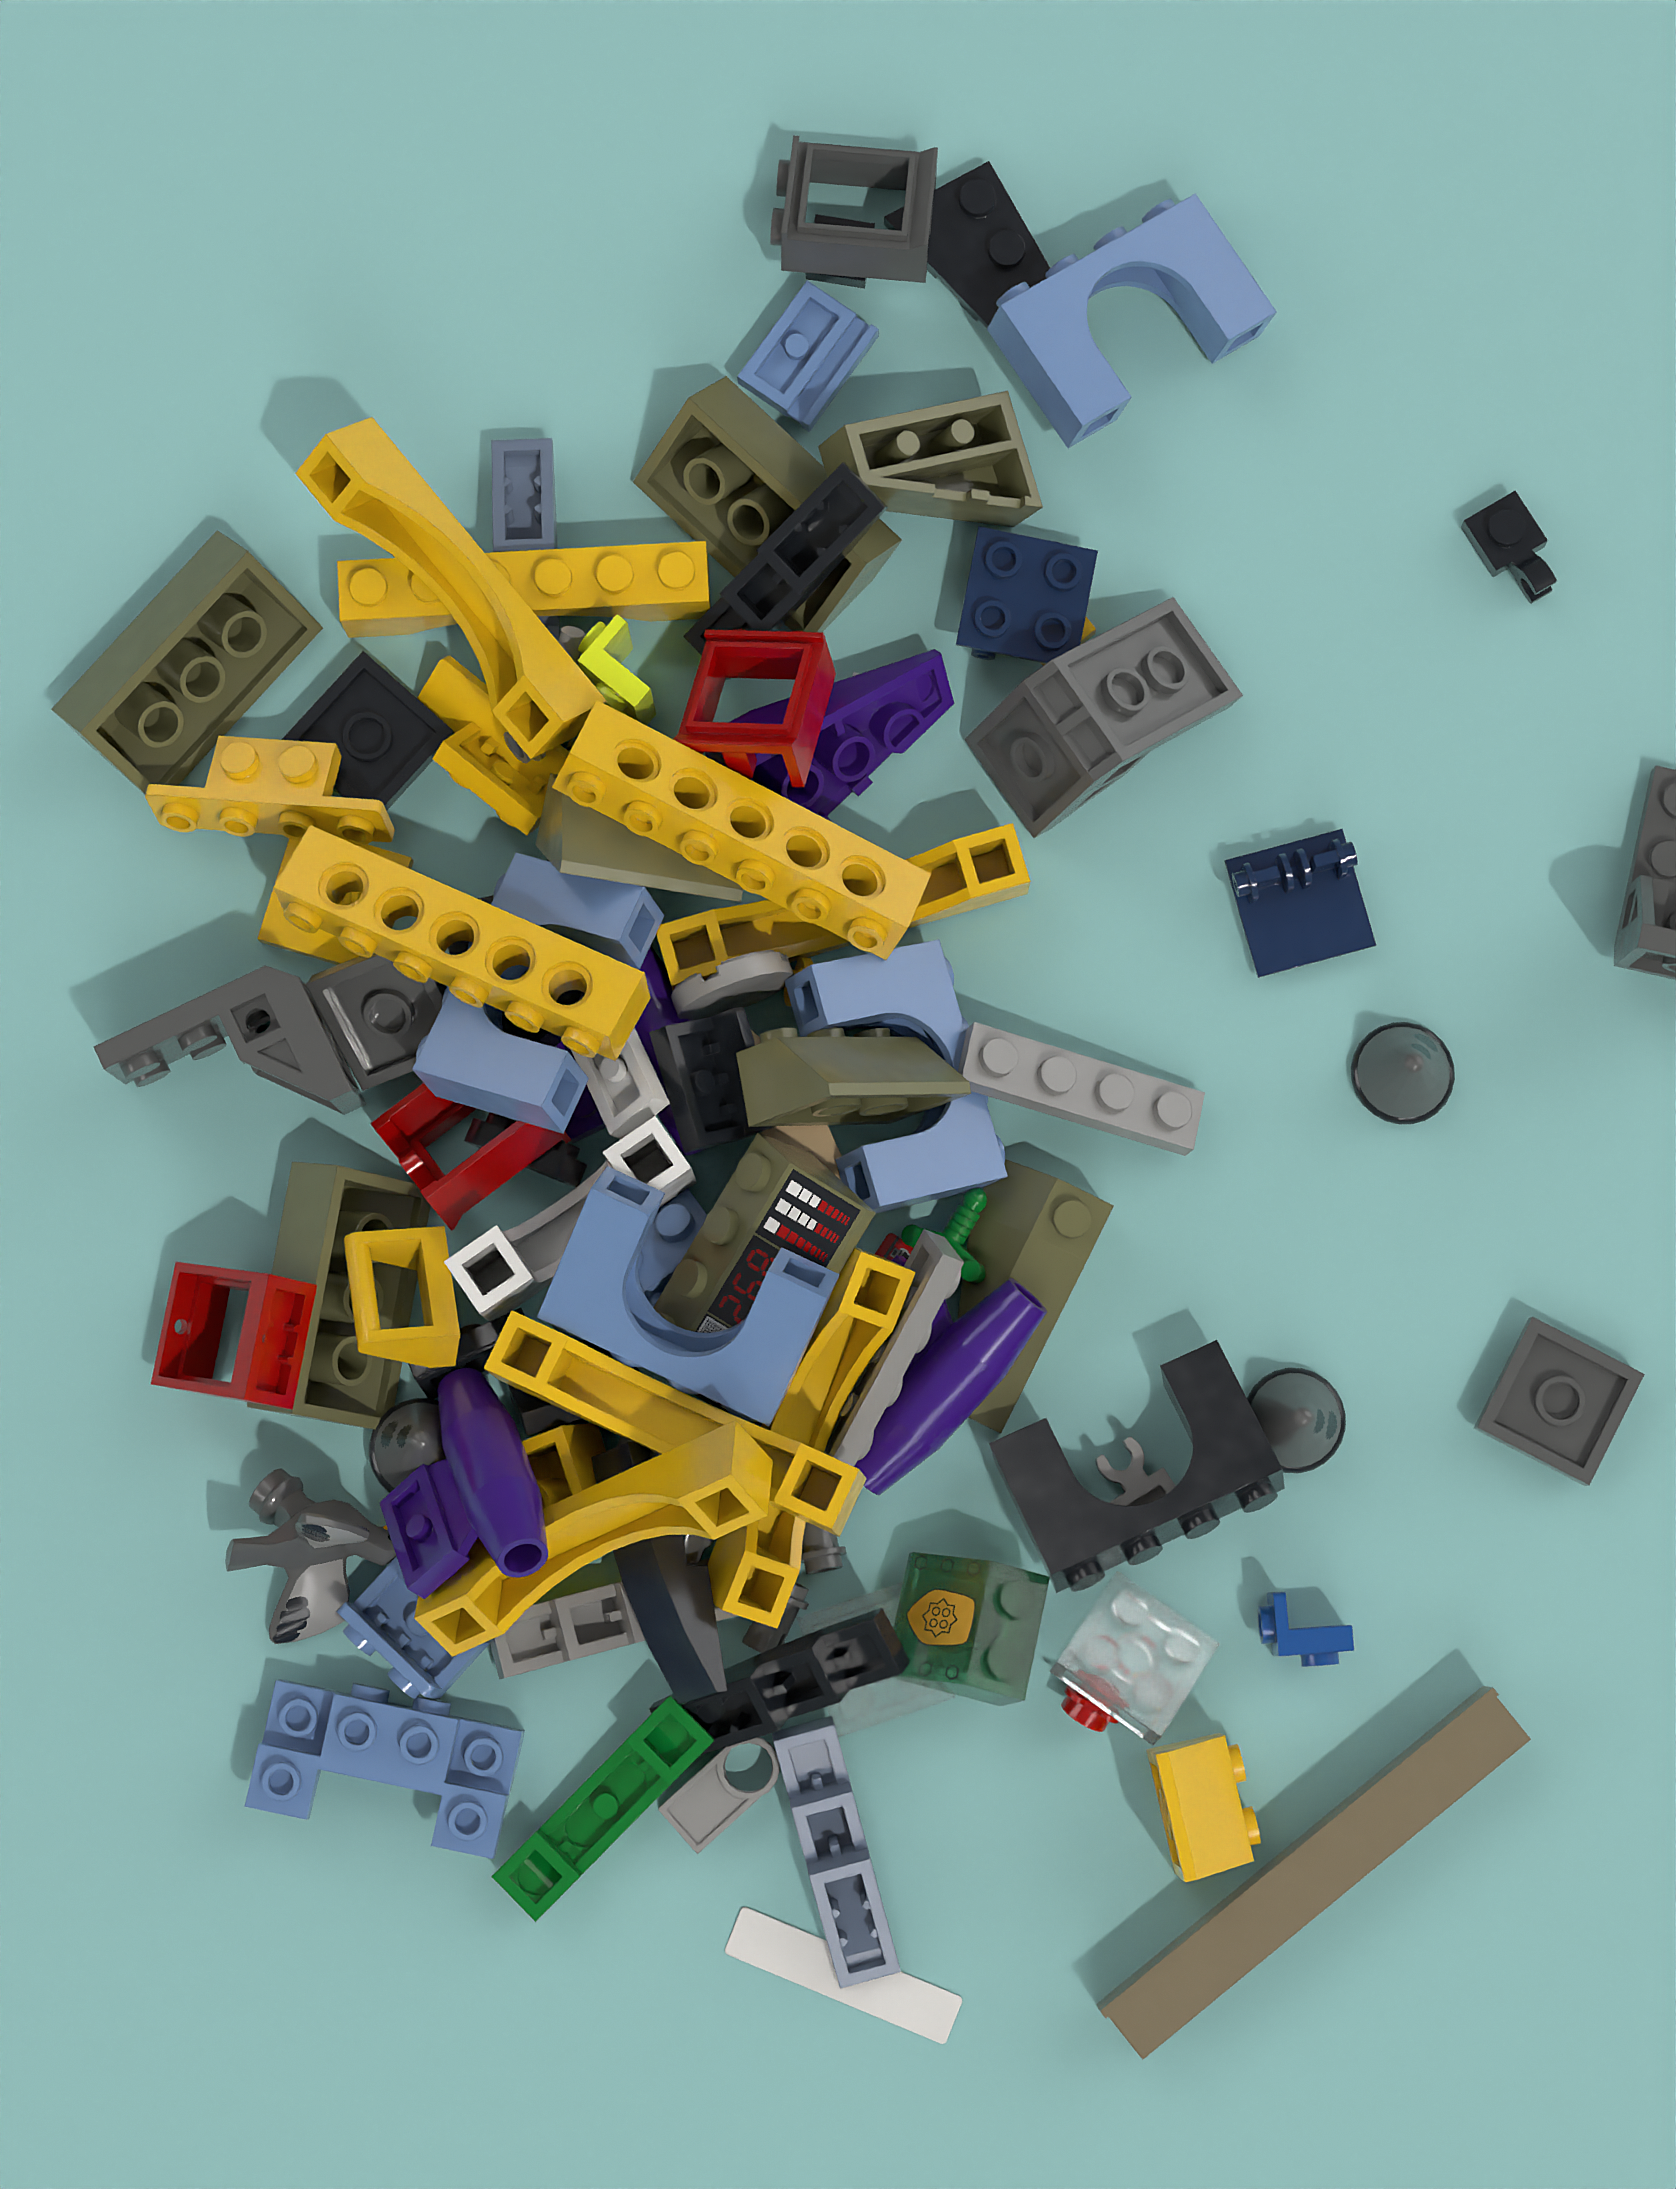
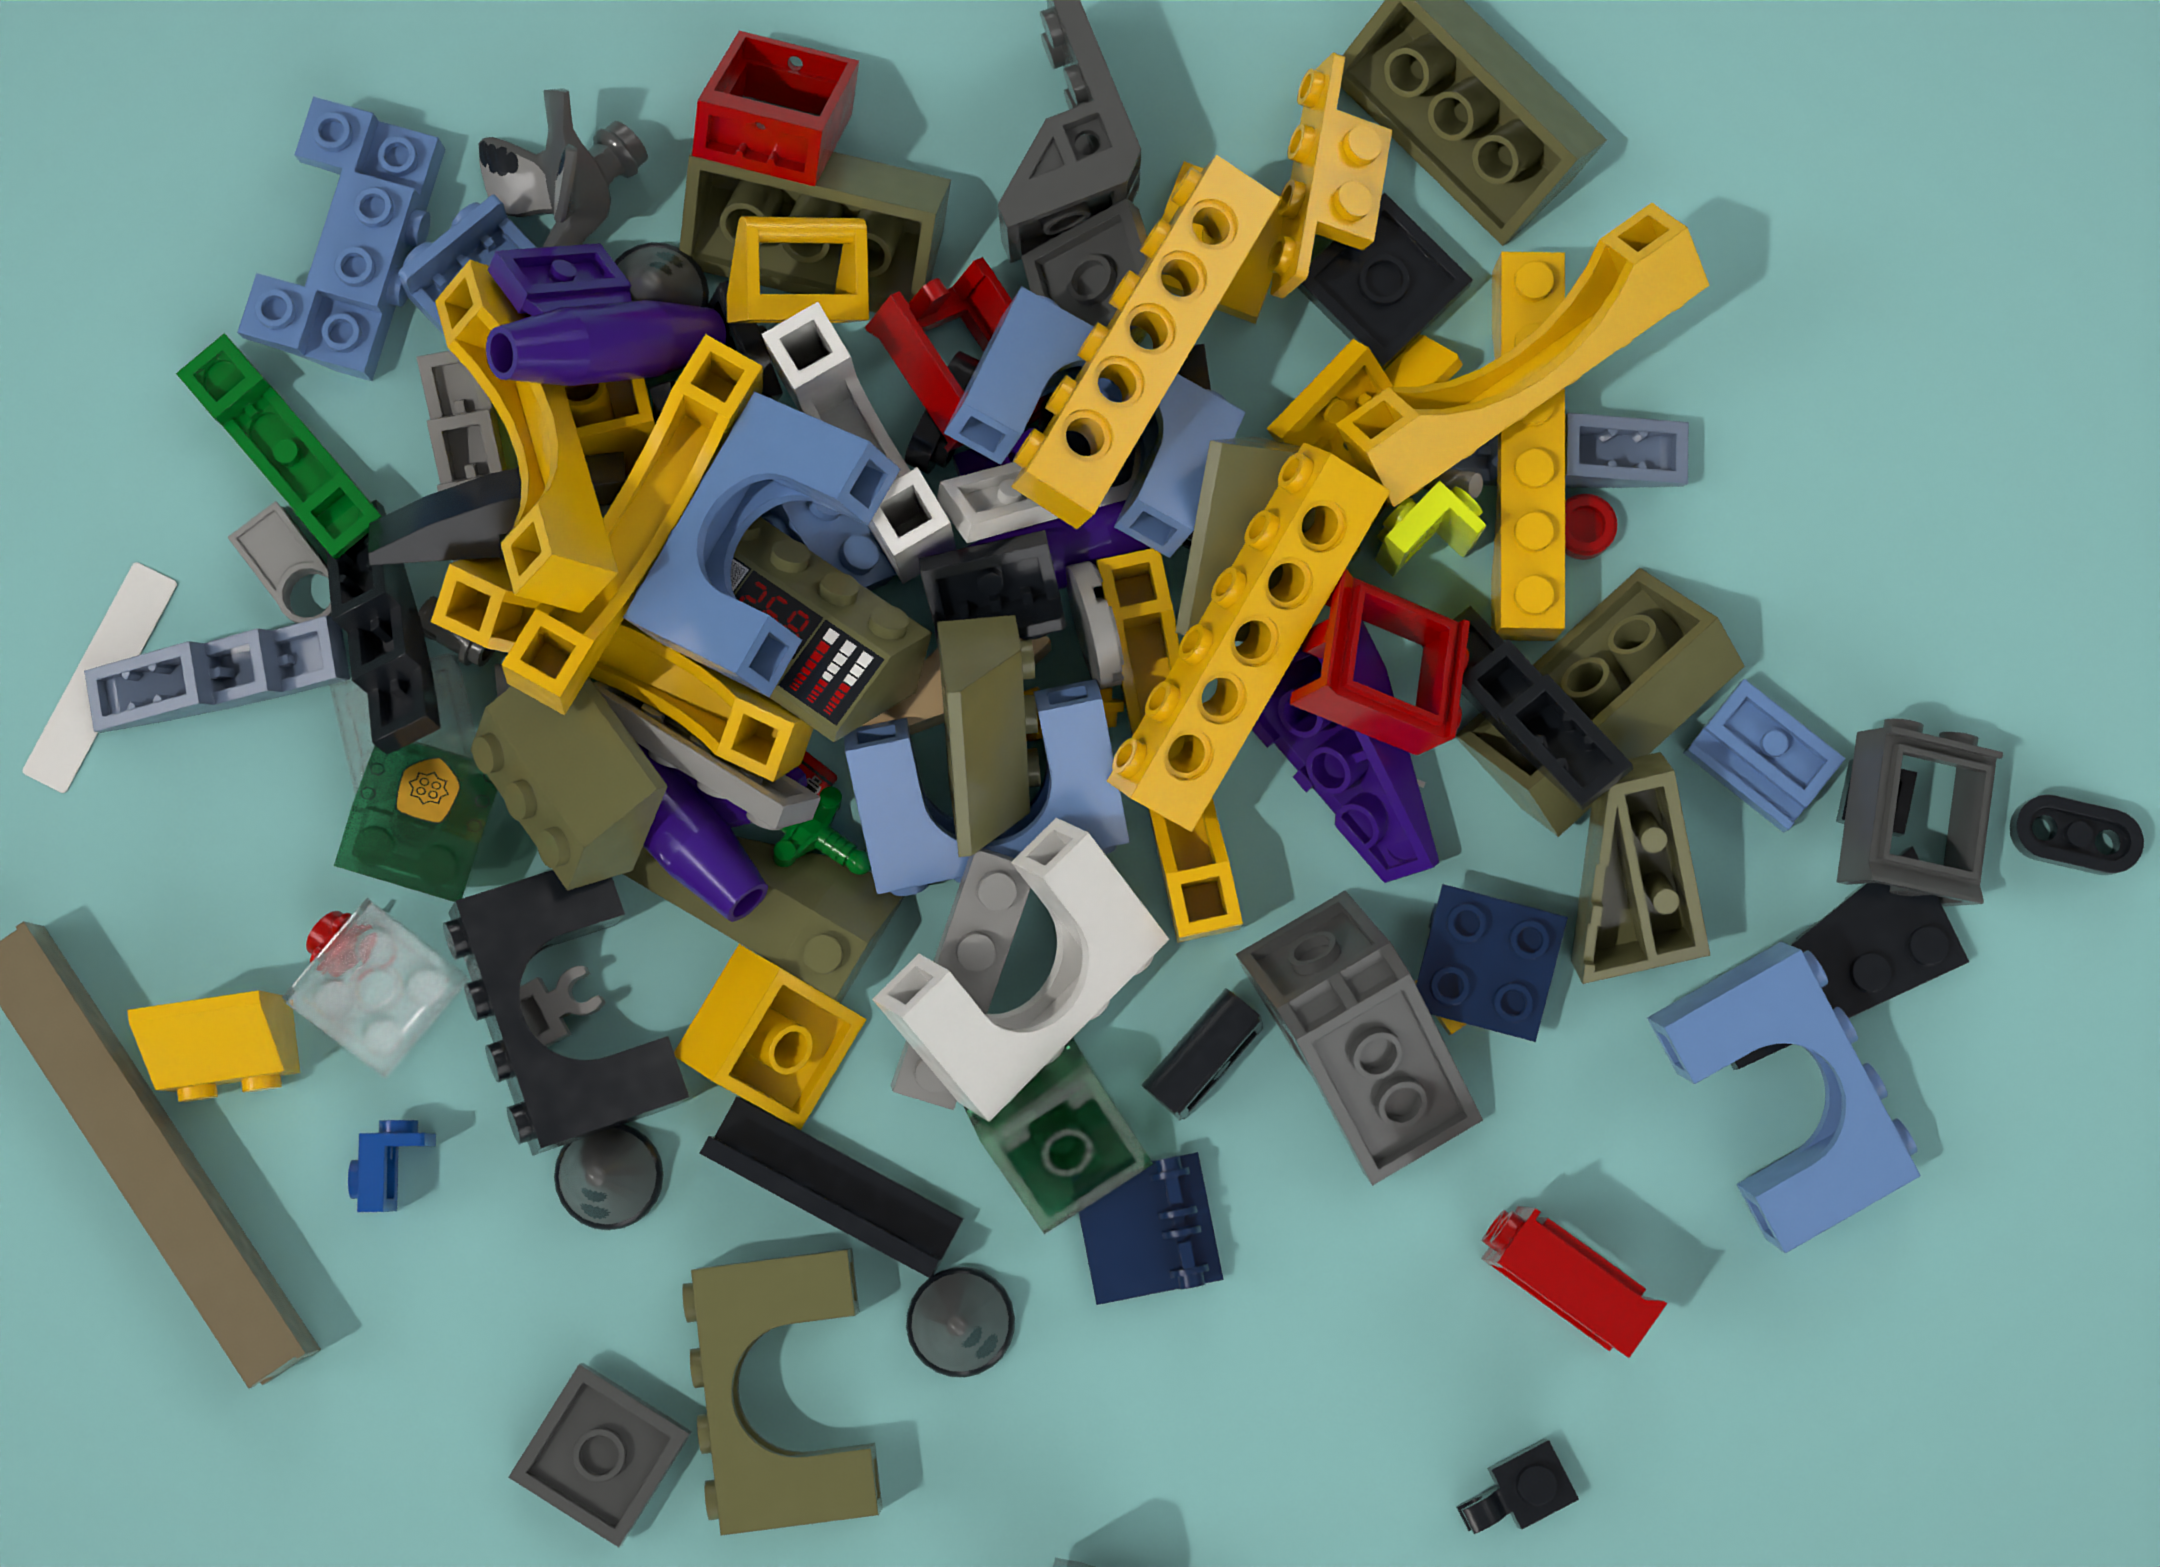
camera: 95 degrees right, 0 degrees up
none -> olive slope [470,677,668,891]
none -> yellow slope [674,944,867,1130]
none -> olive arch [682,1248,883,1536]
none -> black fence [699,1096,964,1278]
none -> white arch [872,818,1170,1122]
none -> clear green slope [964,1038,1153,1234]
none -> black brick [1141,988,1263,1120]
none -> red window [1481,1206,1667,1358]
none -> red tile [1565,494,1617,560]
none -> black plate [2010,795,2144,875]

